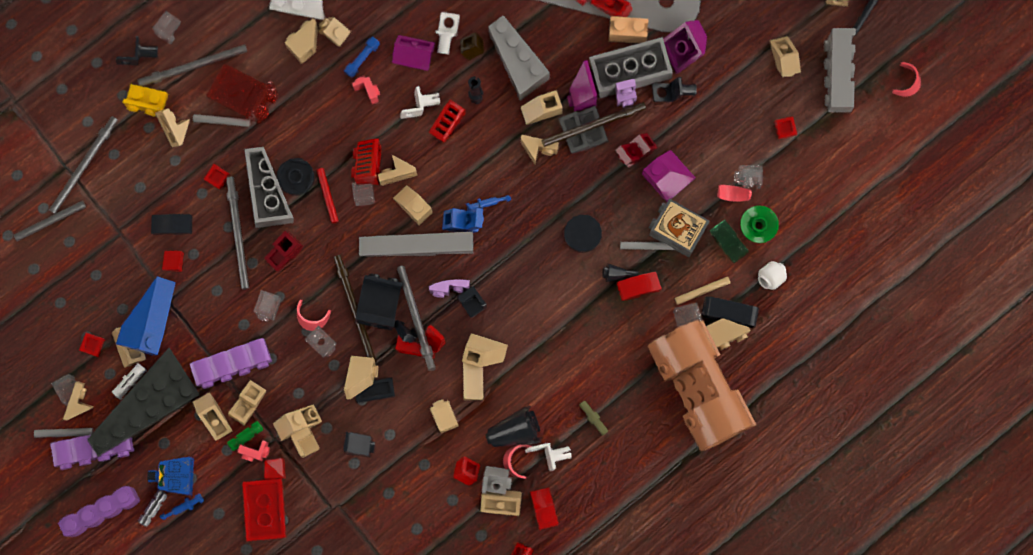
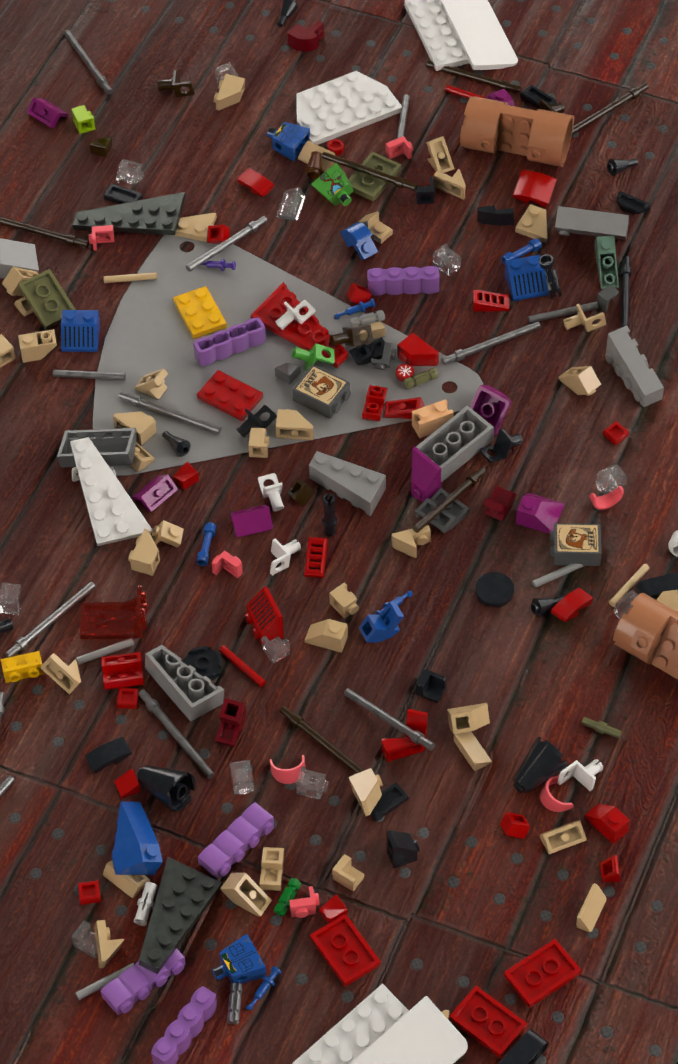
camera: 30 degrees left, 25 degrees down
tan slope [273,405,322,441] -> none
black panel [354,274,403,331] -> none
light grey slope [359,232,473,257] -> none
tan slope [378,155,418,186] -> none
black tile [394,320,418,343] -> none
lavender slope [429,280,470,298] -> none
tan slope [430,399,459,434] -> none
light grey brick [482,466,512,494] -> none
tan slope [521,90,562,125] -> none
lavender slope [615,79,637,107] -> none
clear green slope [710,220,749,264] -> none
green dish [740,206,779,243] -> none
none -> red slope [101,652,144,690]
none -> black cone [138,765,195,811]
none -> tan brick [329,582,359,619]

